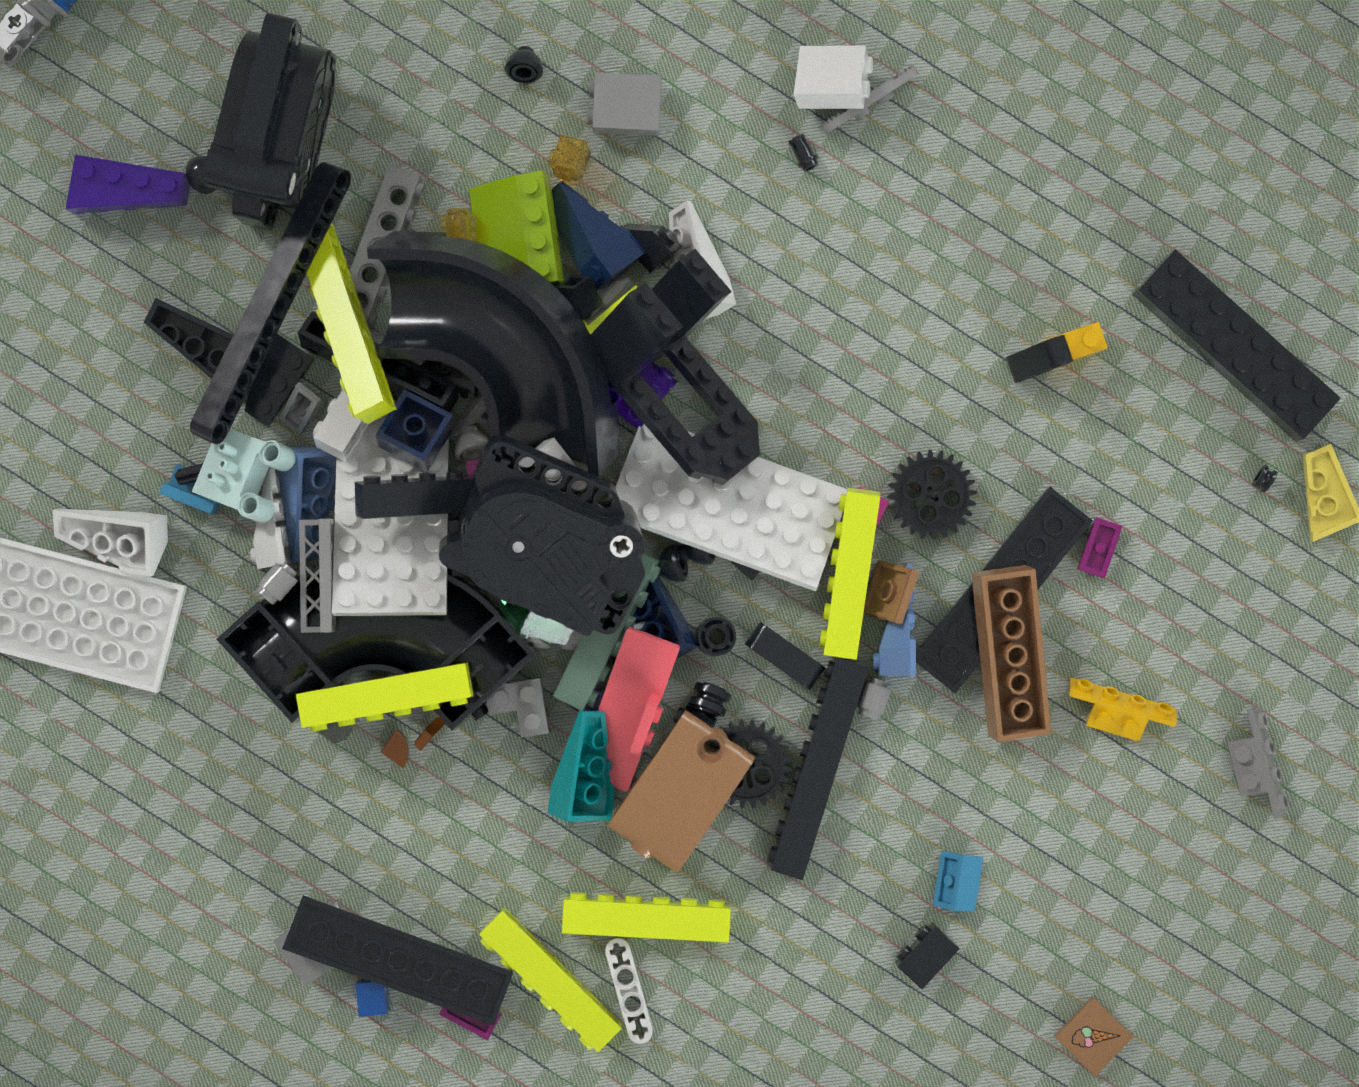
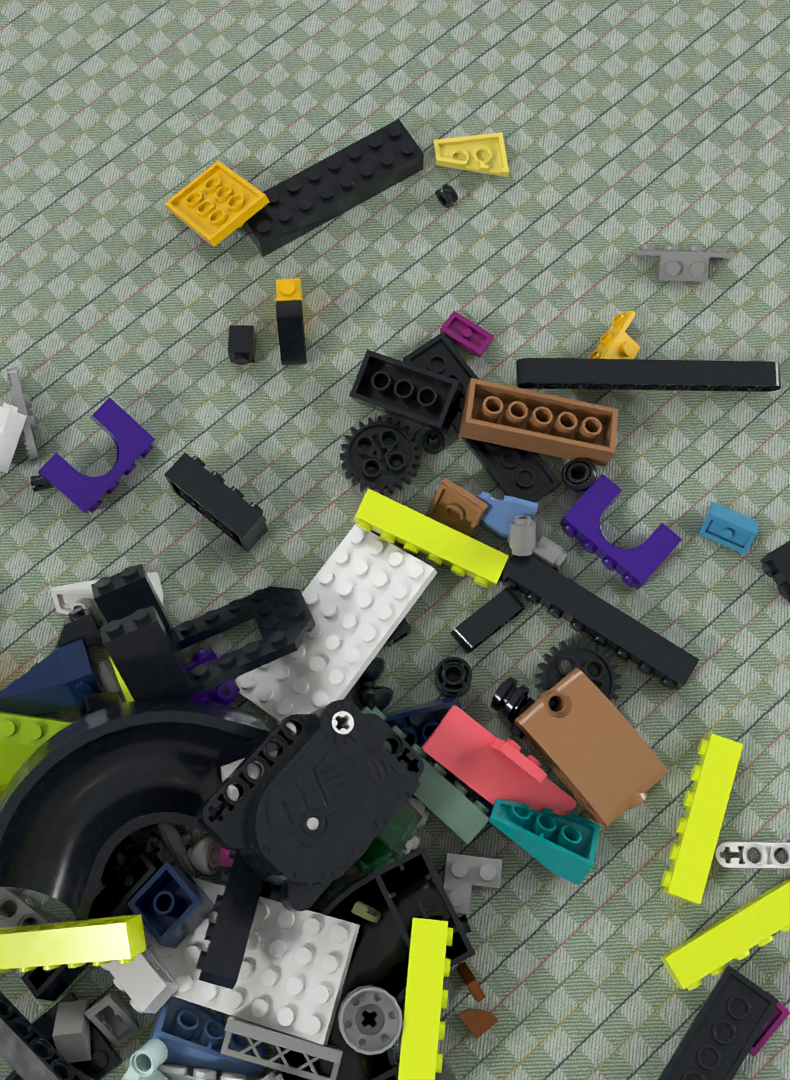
camera: 75 degrees left, 15 degrees down
none -> dark purple arch [37,397,155,514]
none -> light grey slope [52,999,91,1063]
none -> yellow plate [164,160,269,247]
none -> black brick [164,453,268,552]
none -> black brick [228,325,256,365]
none -> light grey wheel [337,985,403,1055]
none -> black brick [349,350,465,434]
none -> olive tile [351,901,382,924]
none -> black bush [422,429,445,454]
none -> light grey brick [509,515,536,556]
none -> black beam [516,358,782,392]
none -> dark purple arch [560,474,682,590]
none -> black brick [561,458,597,492]

